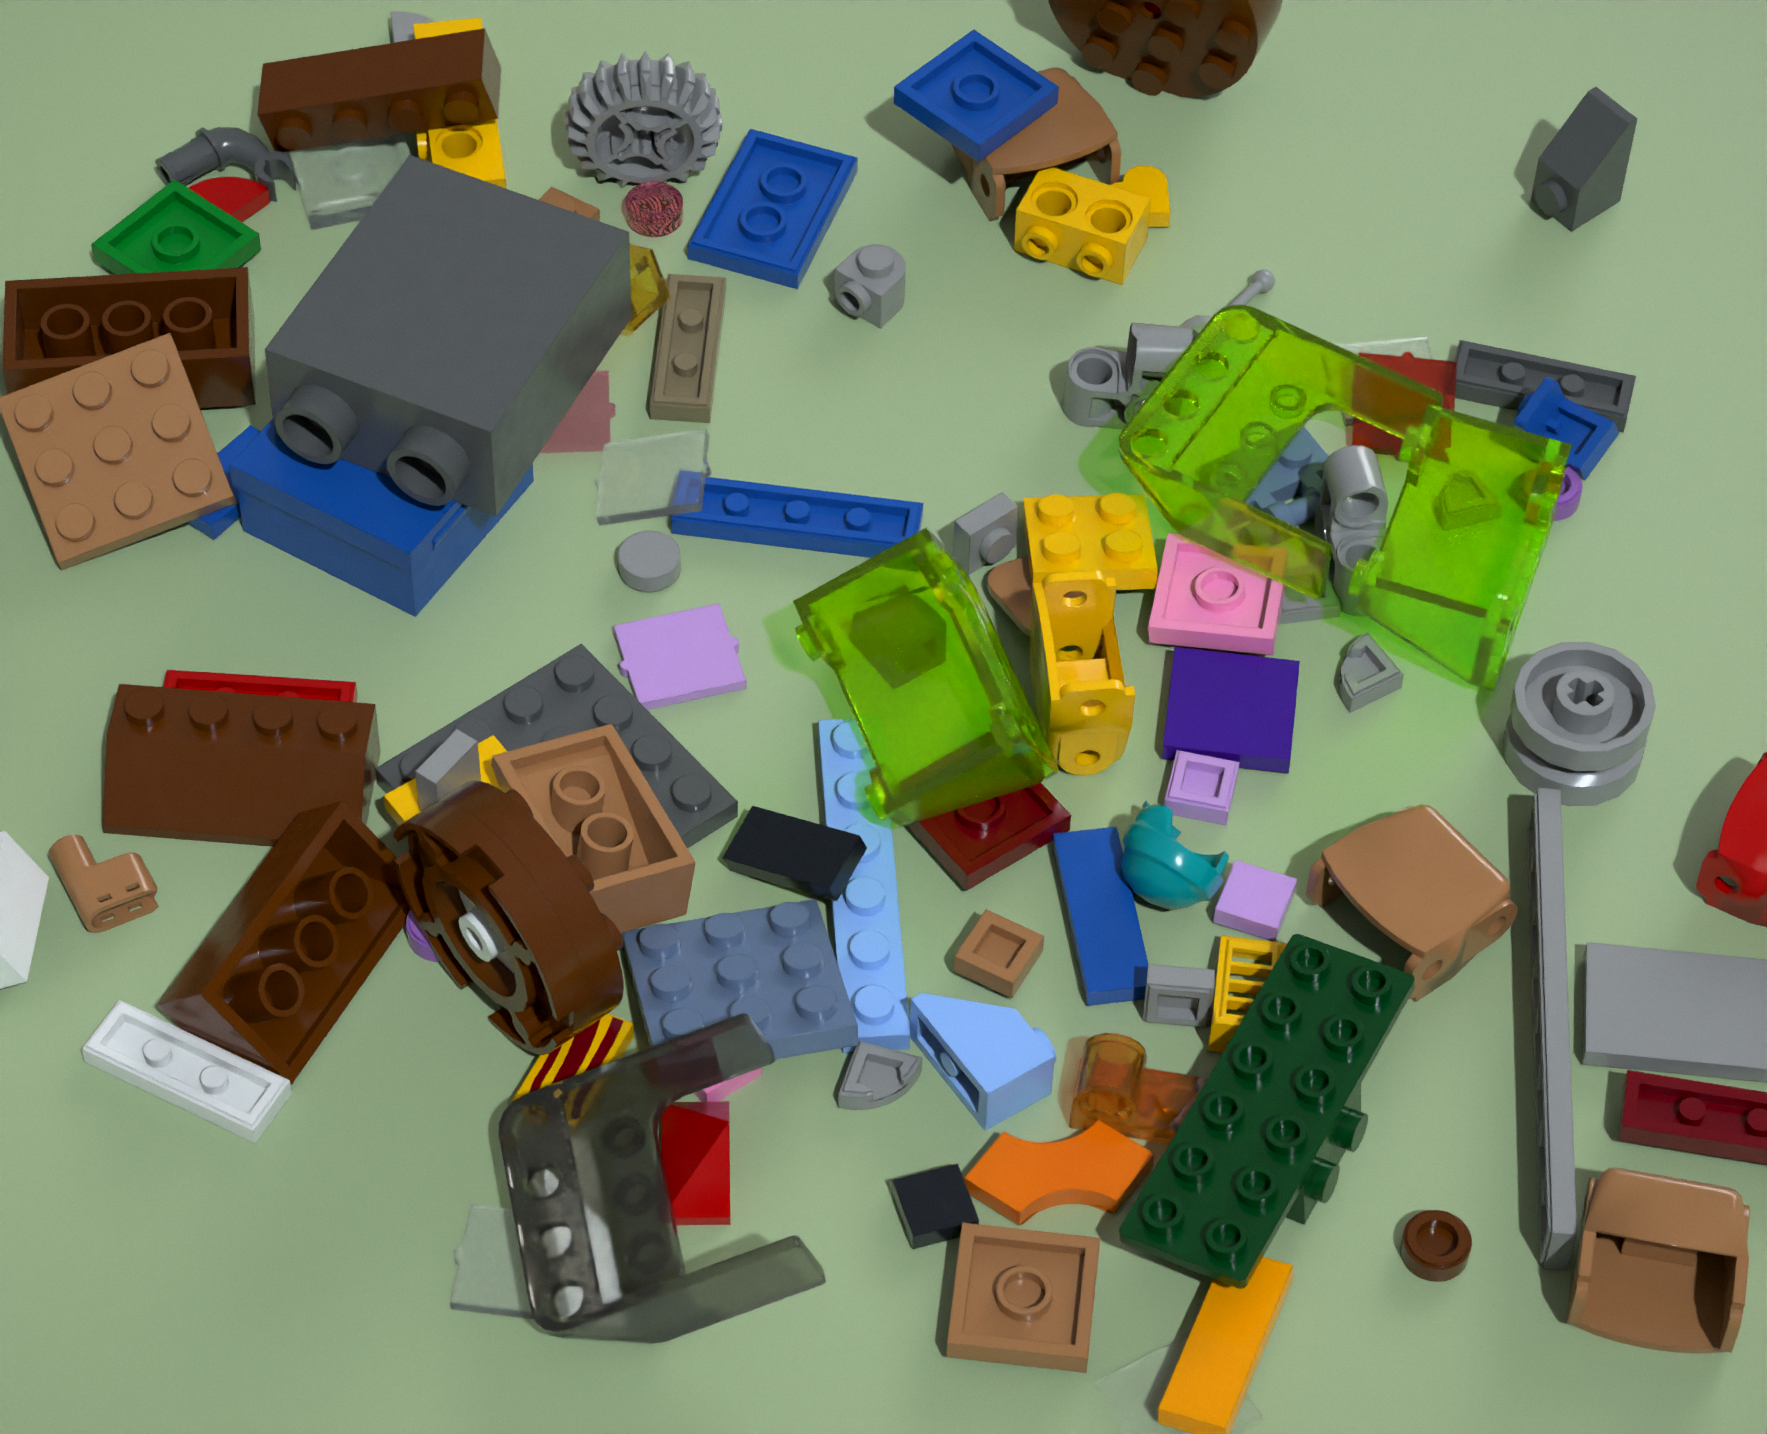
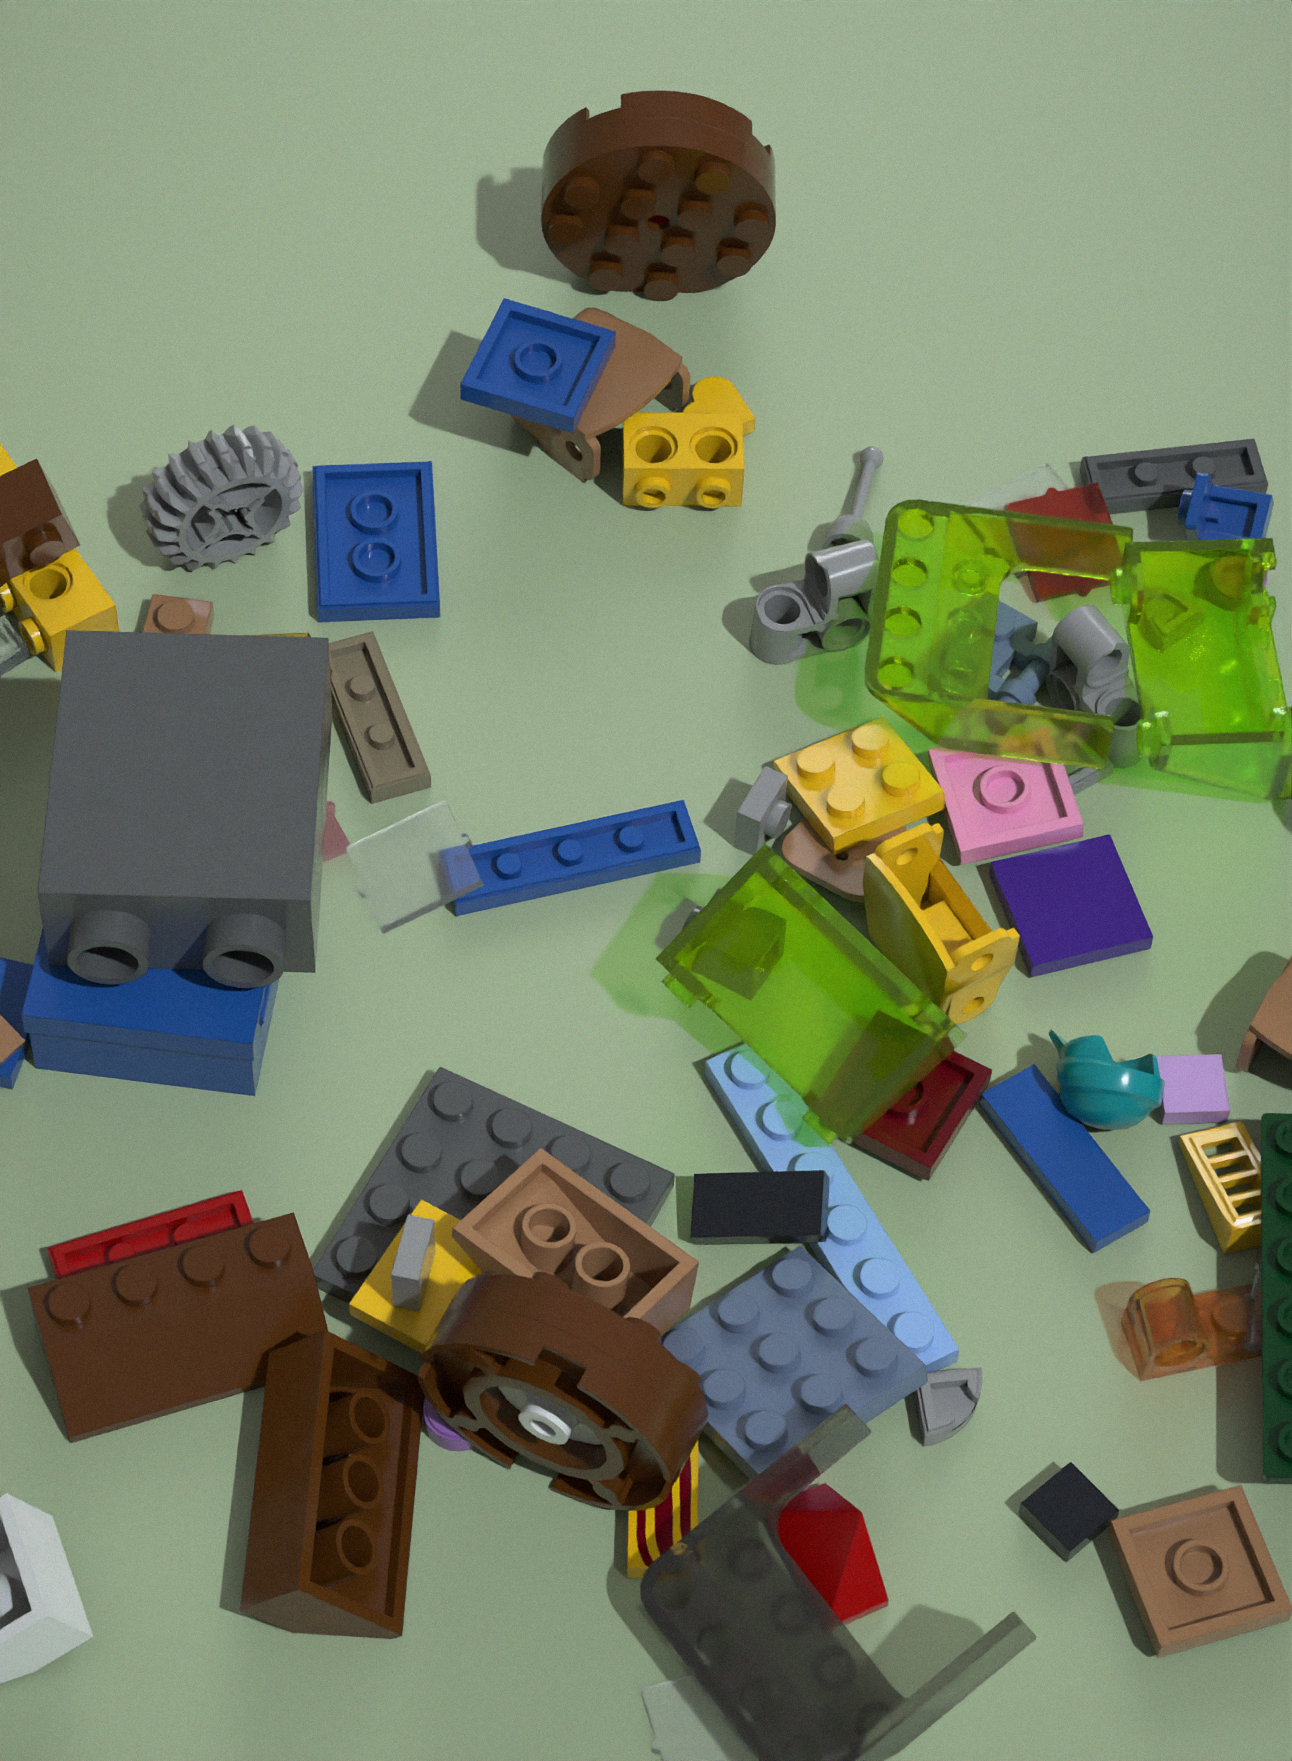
camera: 25 degrees left, 5 degrees up
medium nougat piece [48,835,159,933] -> none
white tile [82,1000,292,1144] -> none
lavender piece [613,603,746,710] -> none
light grey tile [618,531,681,592] -> none
clear pink tile [625,181,683,237] -> none
light grey plate [834,244,906,329] -> none
light blue slope [910,993,1056,1131] -> none
medium nougat plate [954,909,1044,998] -> none
orange tile [964,1120,1155,1225] -> none
light grey tile [1143,964,1215,1027] -> none
lavender tile [1164,750,1240,825] -> none
light grey tile [1339,632,1404,713] -> none
dark grey slope [1531,87,1637,232] -> none

